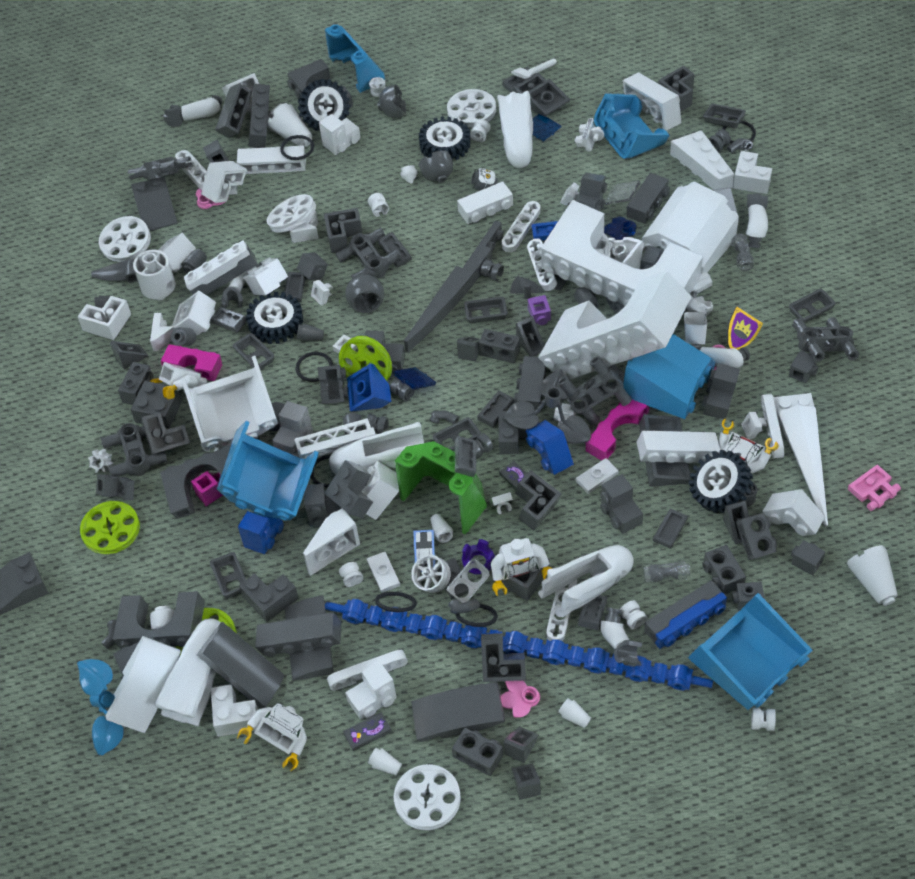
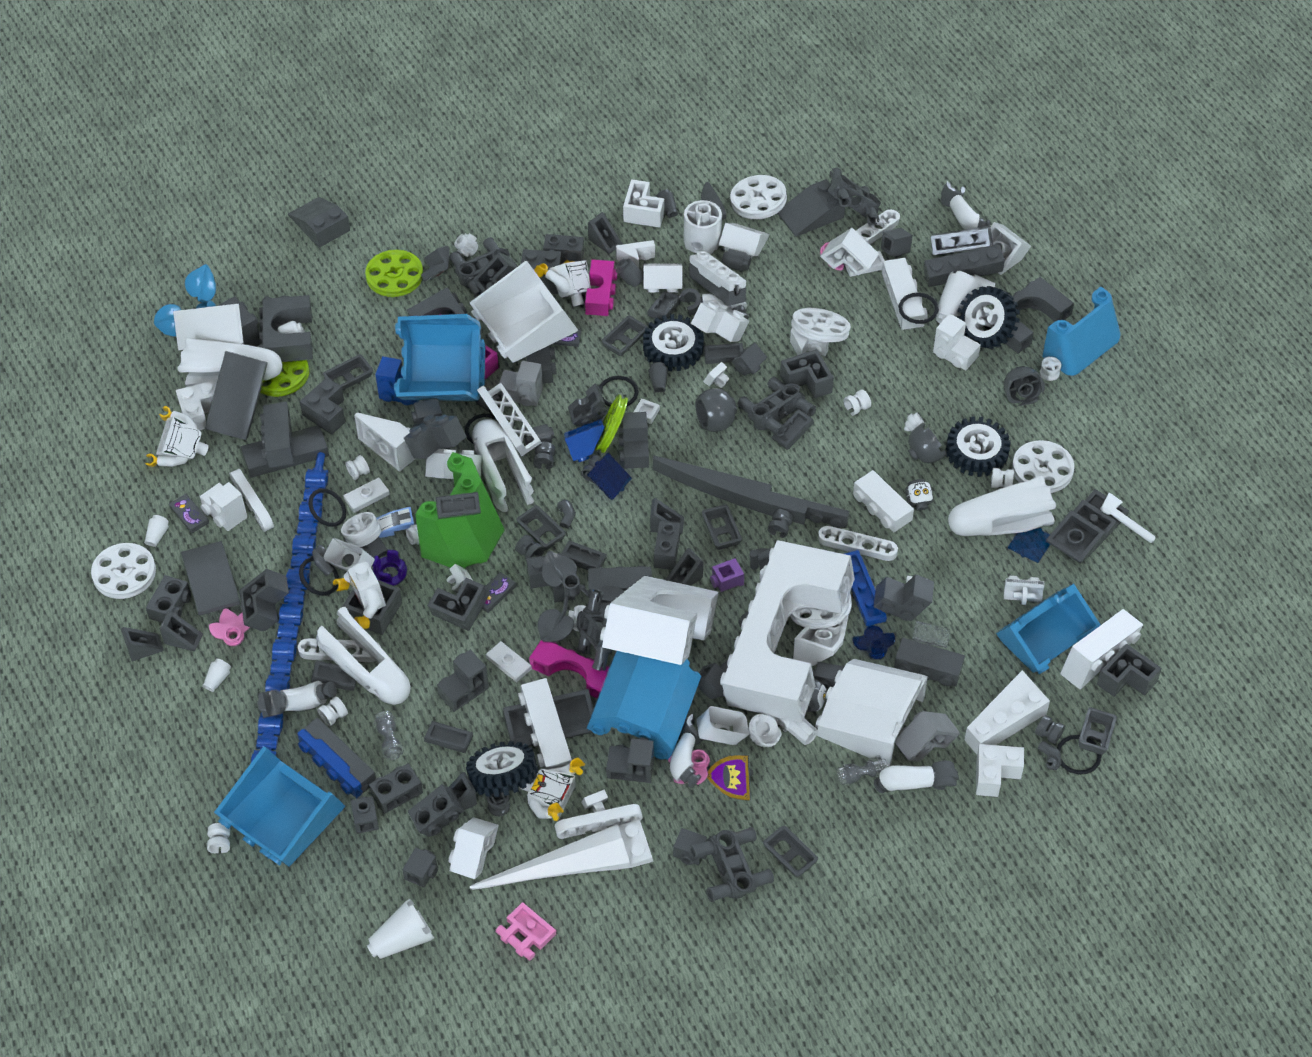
camera: 75 degrees right, 0 degrees up
blue brick [526,420,574,475] -> none

